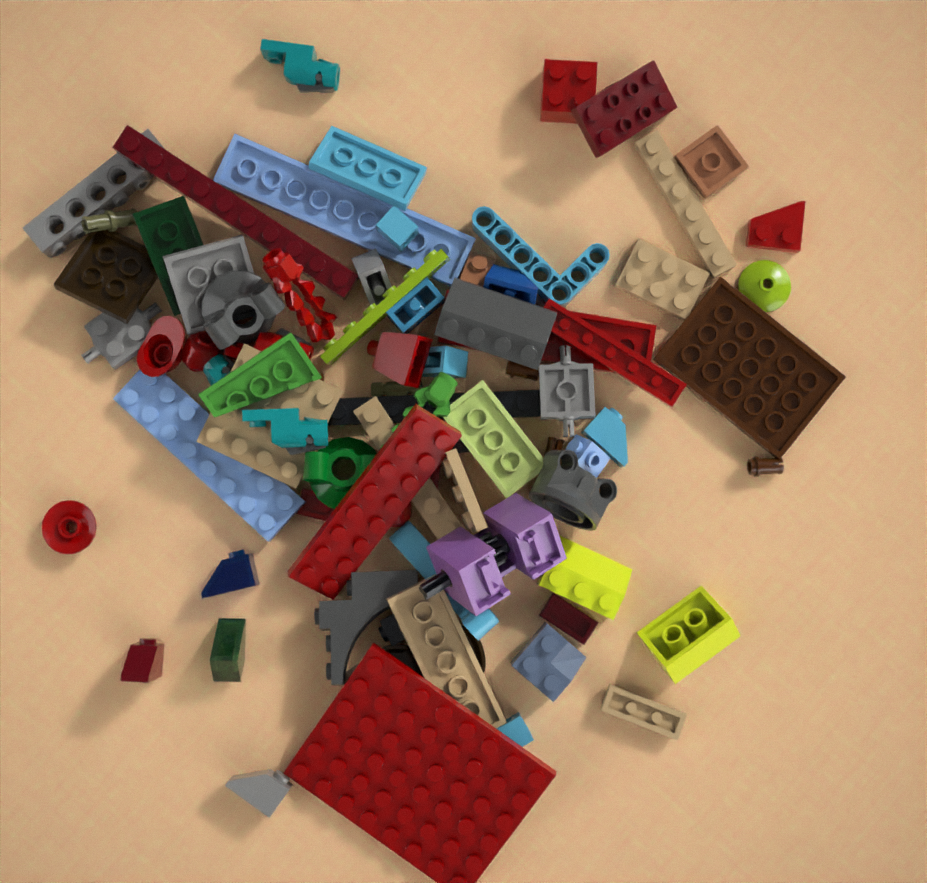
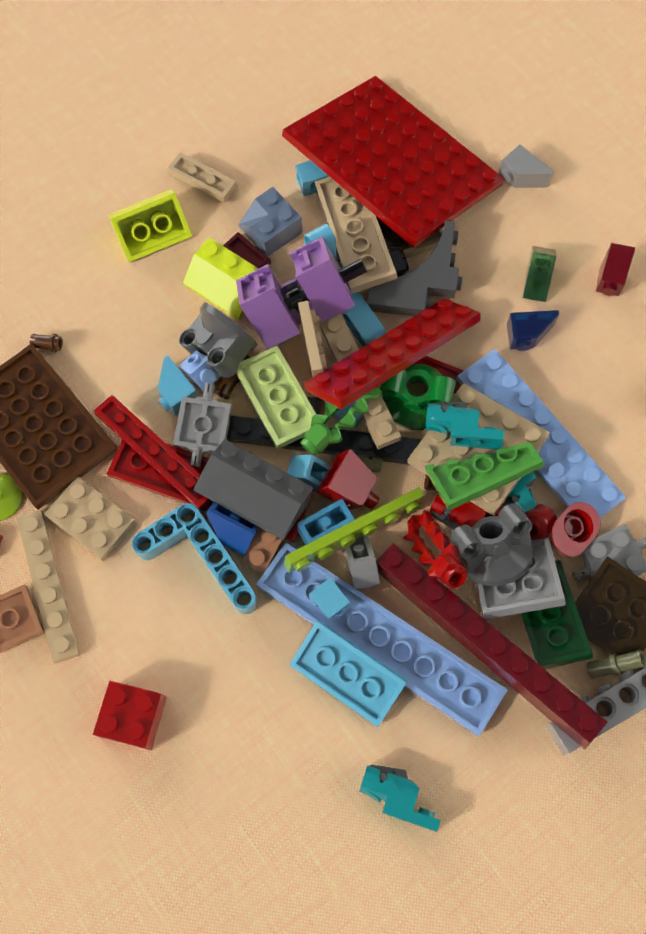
camera: 165 degrees left, 15 degrees down
dark red plate [571,60,678,158] -> none

